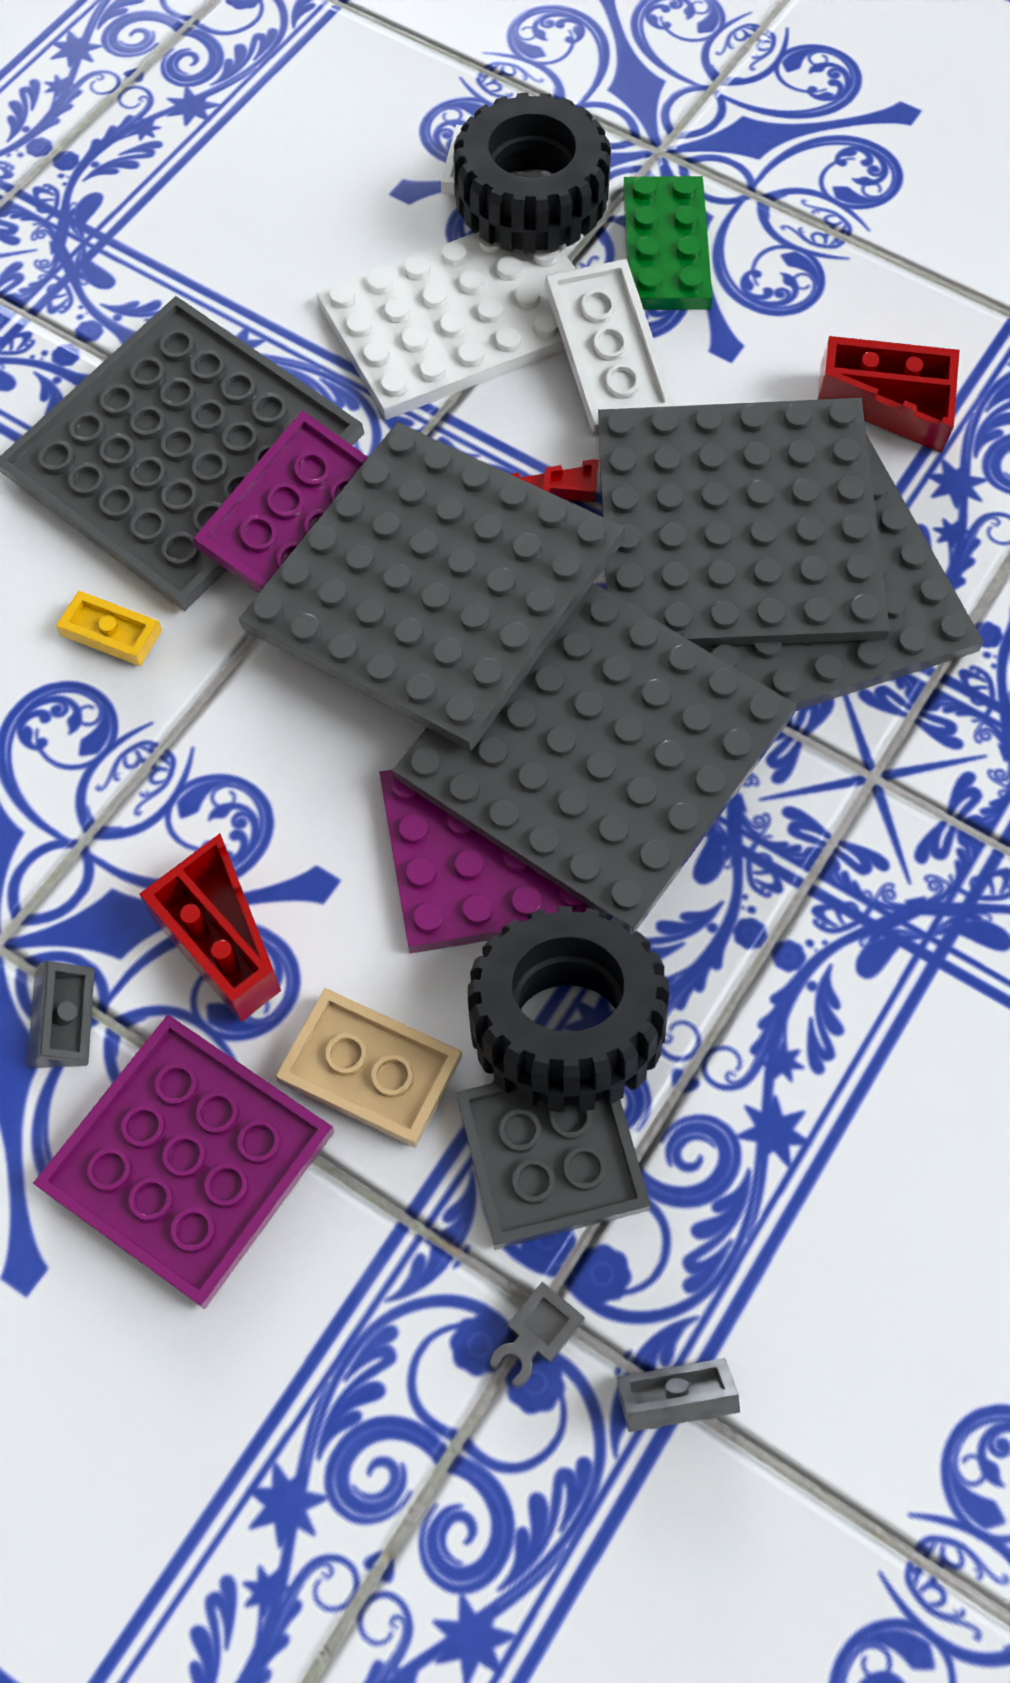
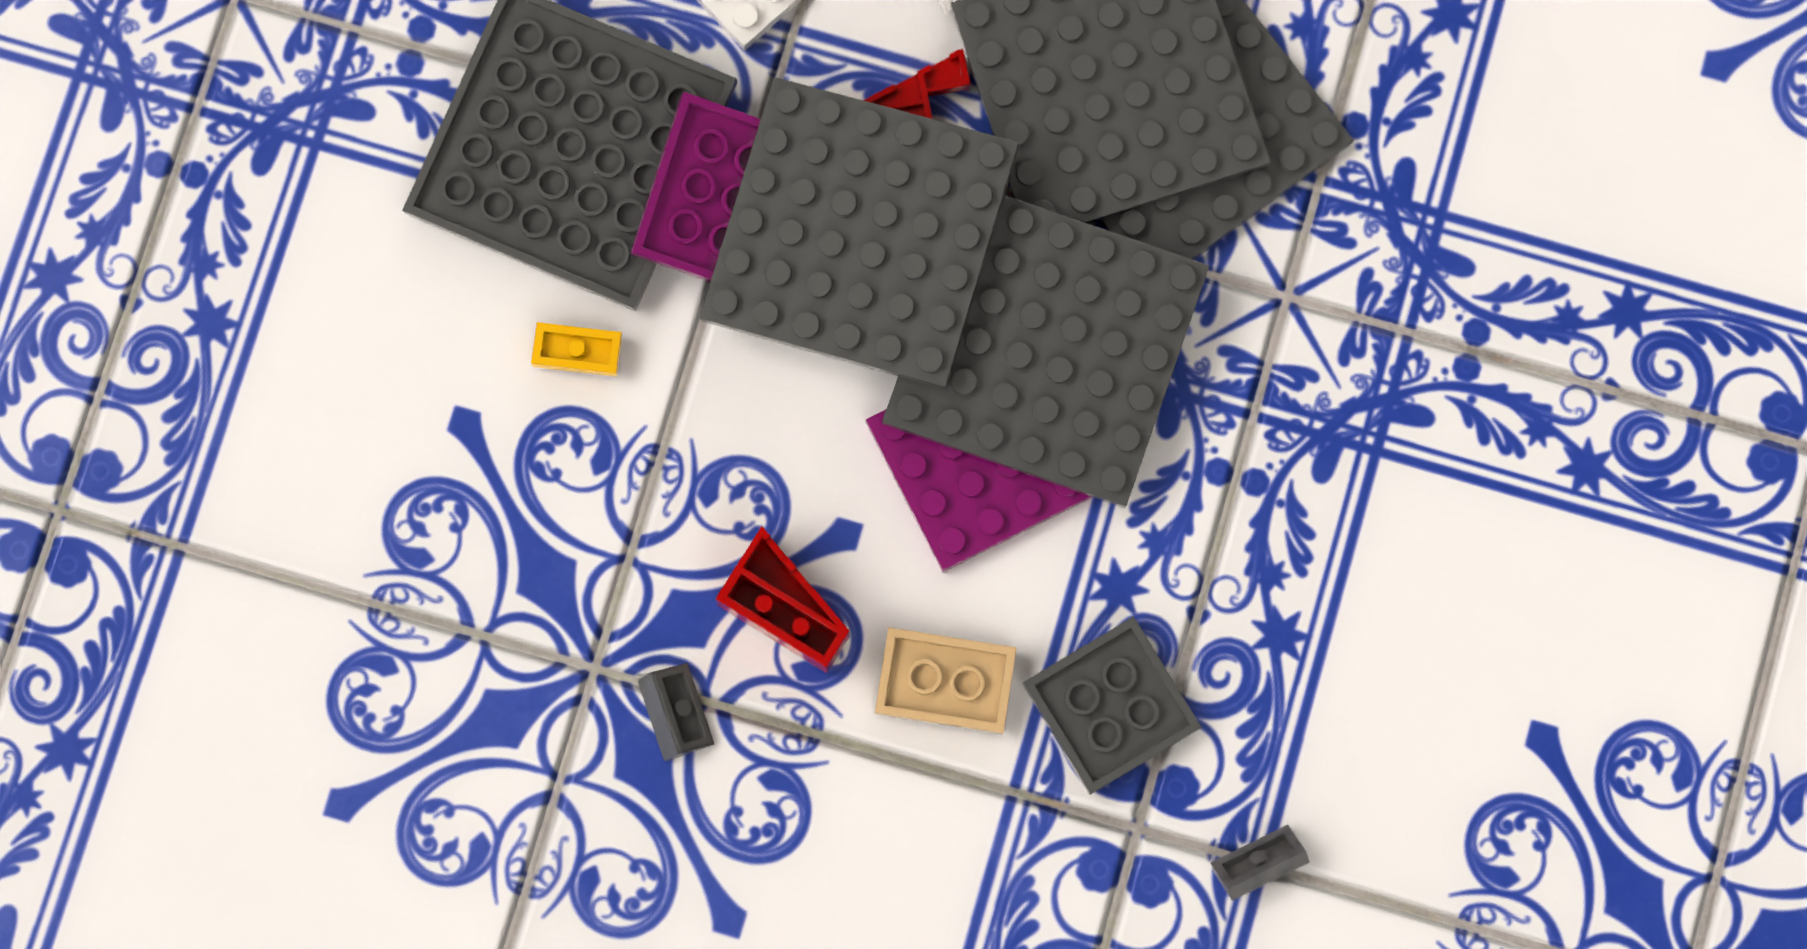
camera: 20 degrees left, 15 degrees up
magenta plate [33,1014,334,1309] -> none
black tyre [468,906,669,1112] -> none
flat silver plate [490,1282,585,1389] -> none

